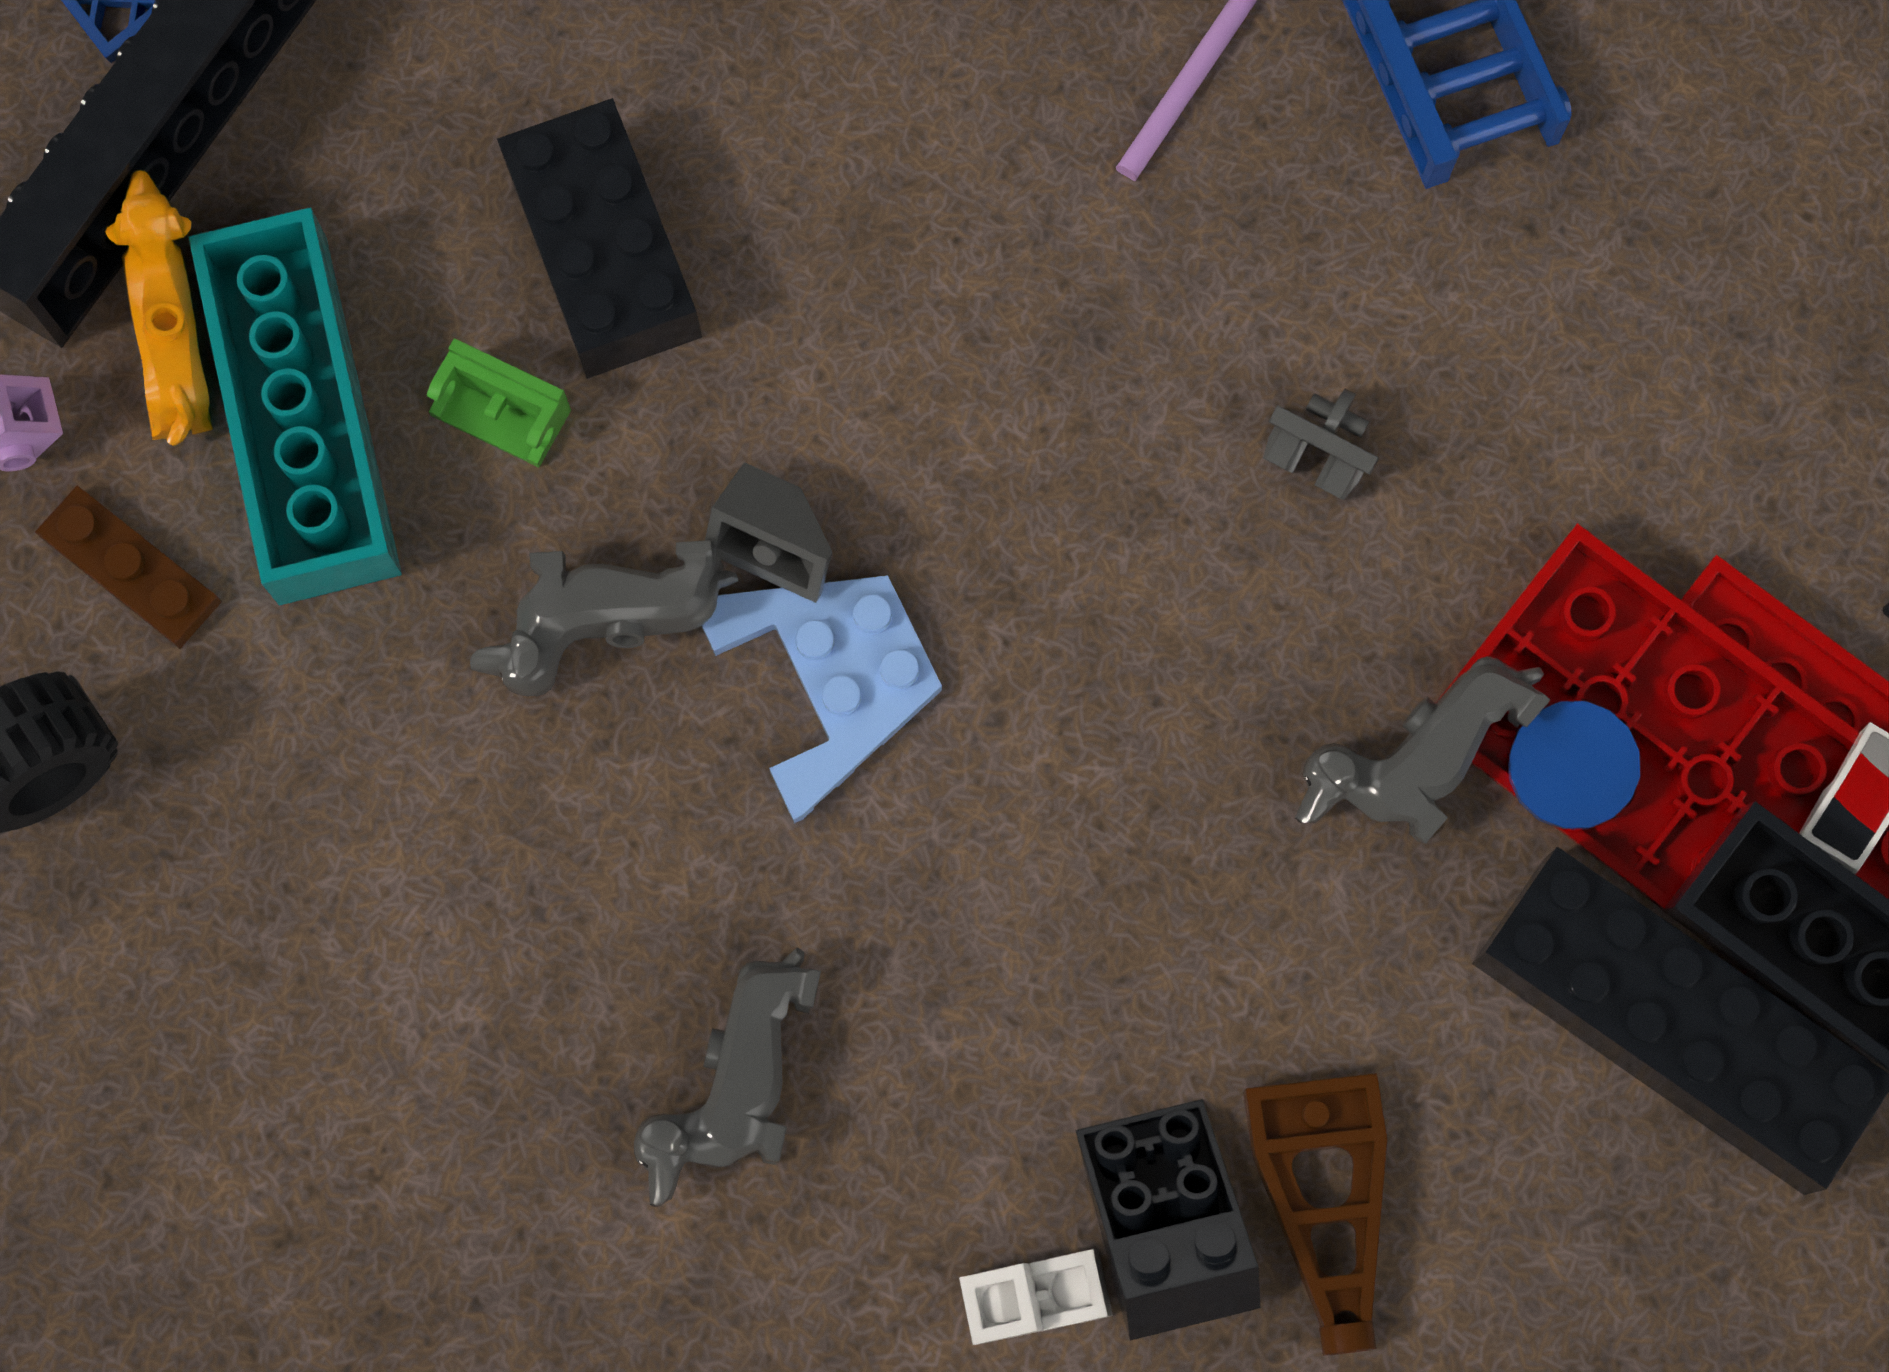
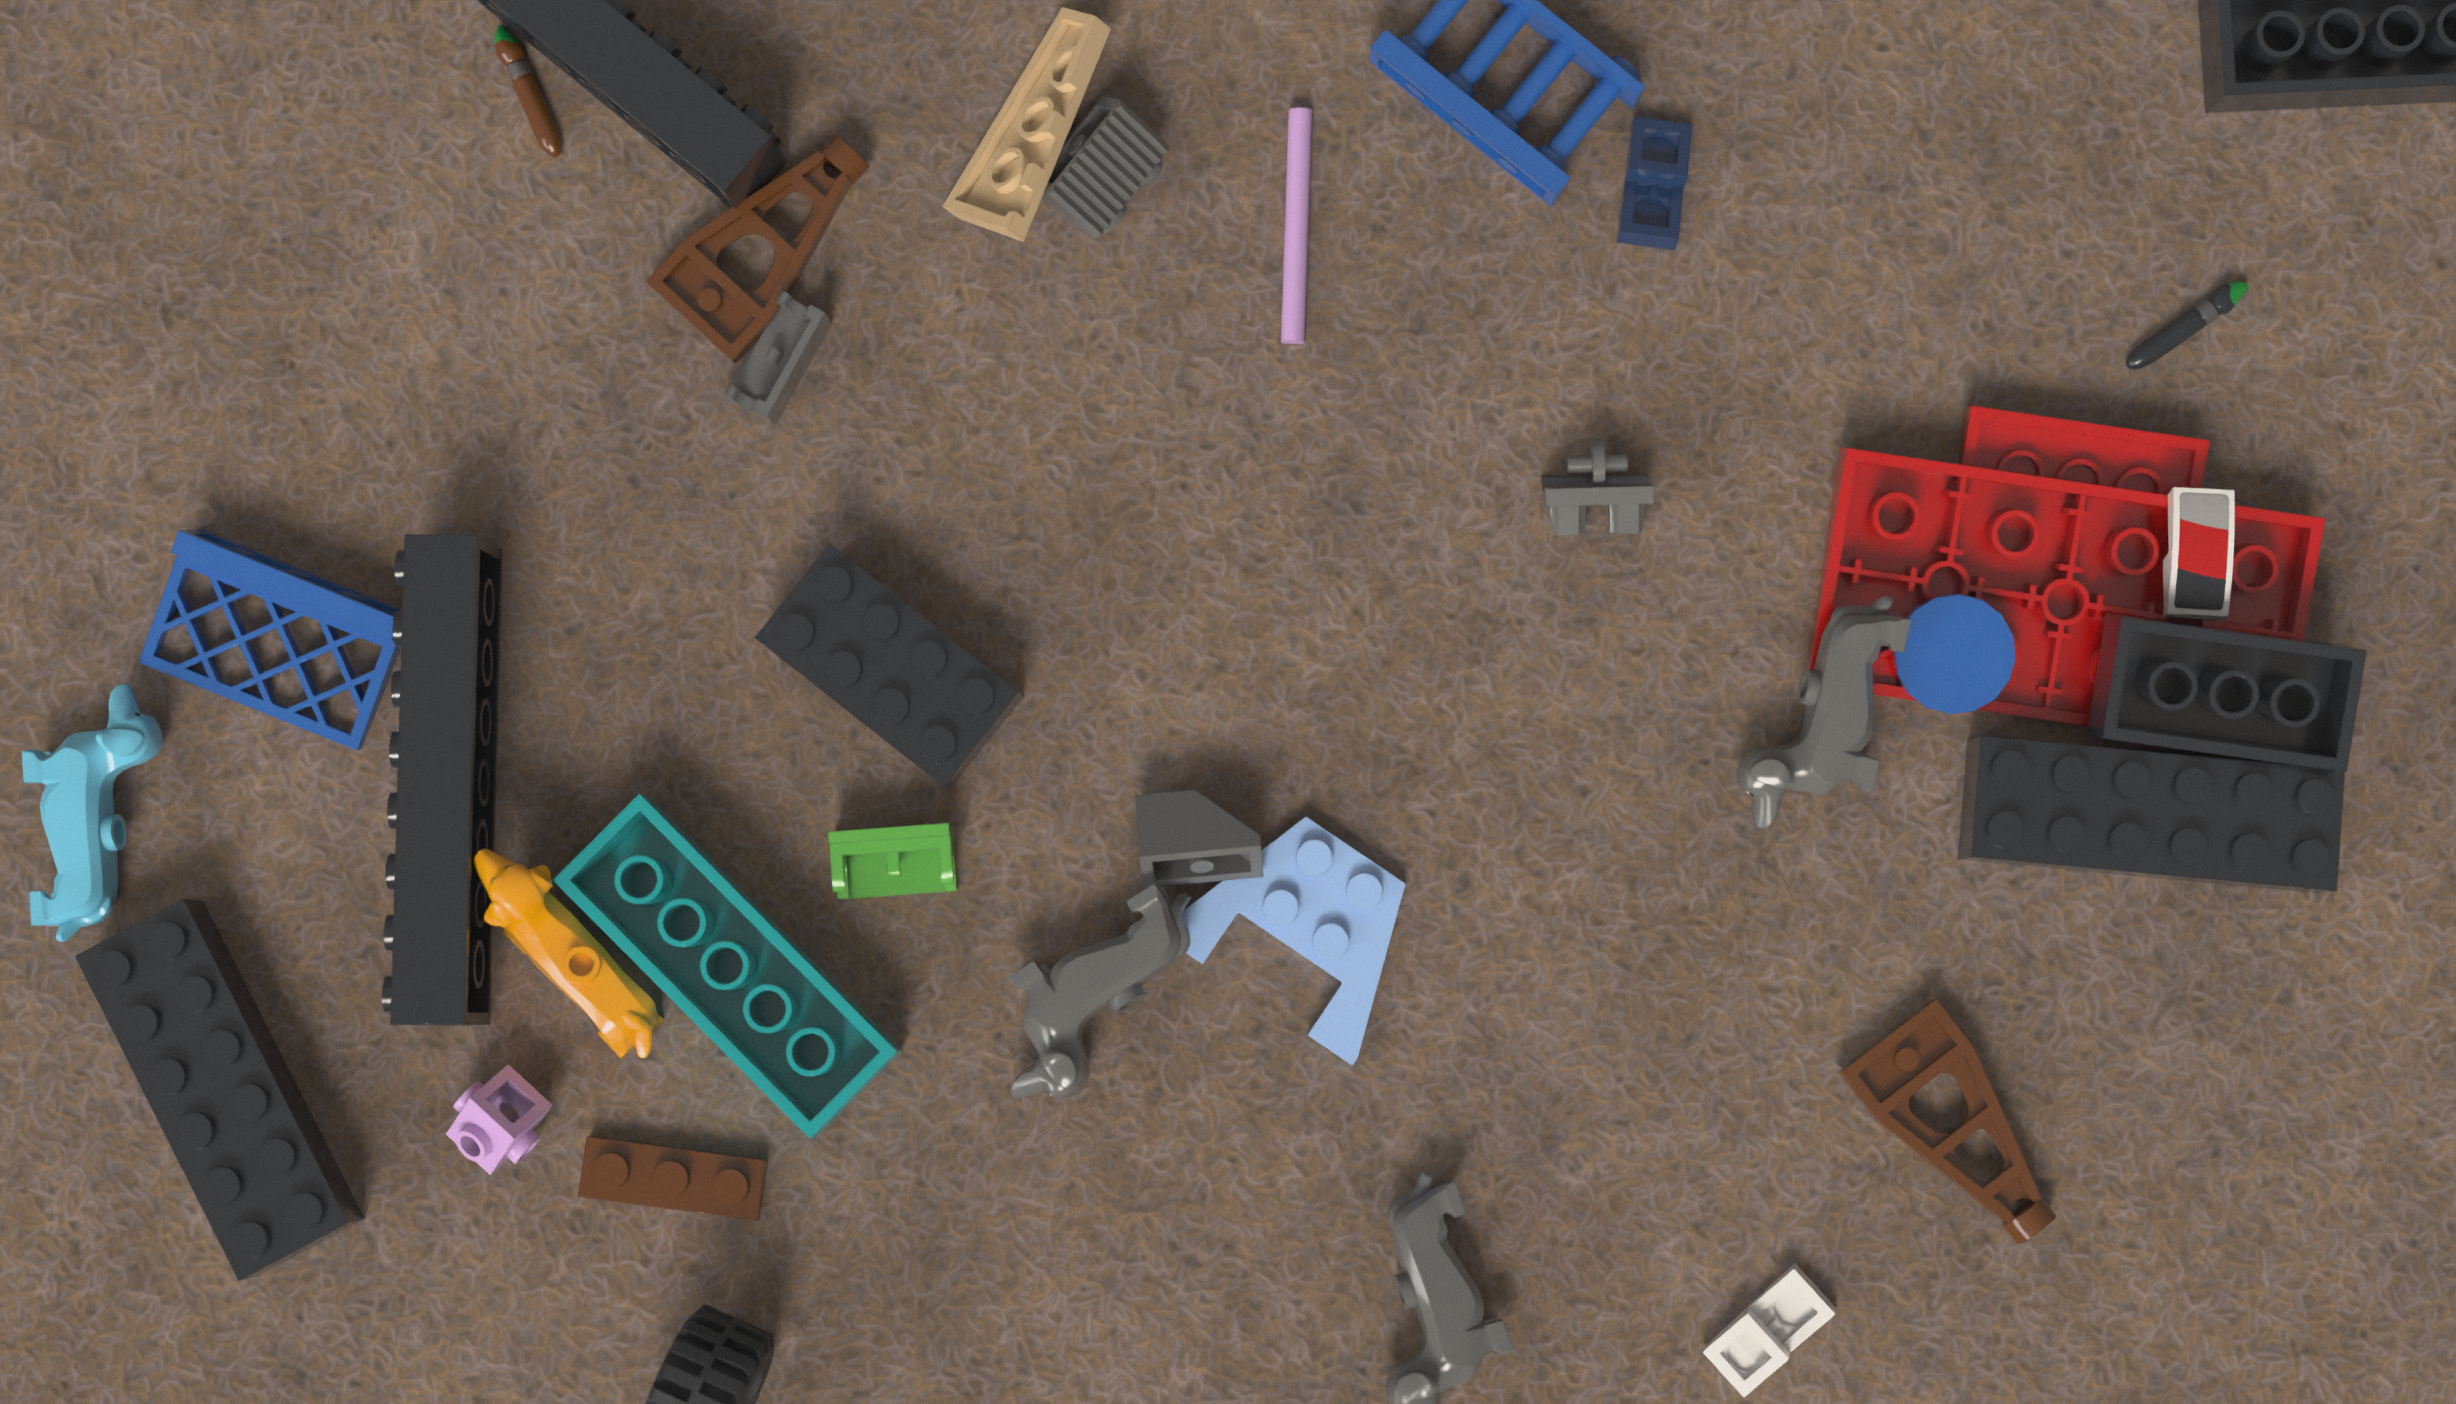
camera: 25 degrees left, 10 degrees up
black slope [1075,1099,1261,1341] -> none
none -> dark blue slope [1617,116,1693,250]

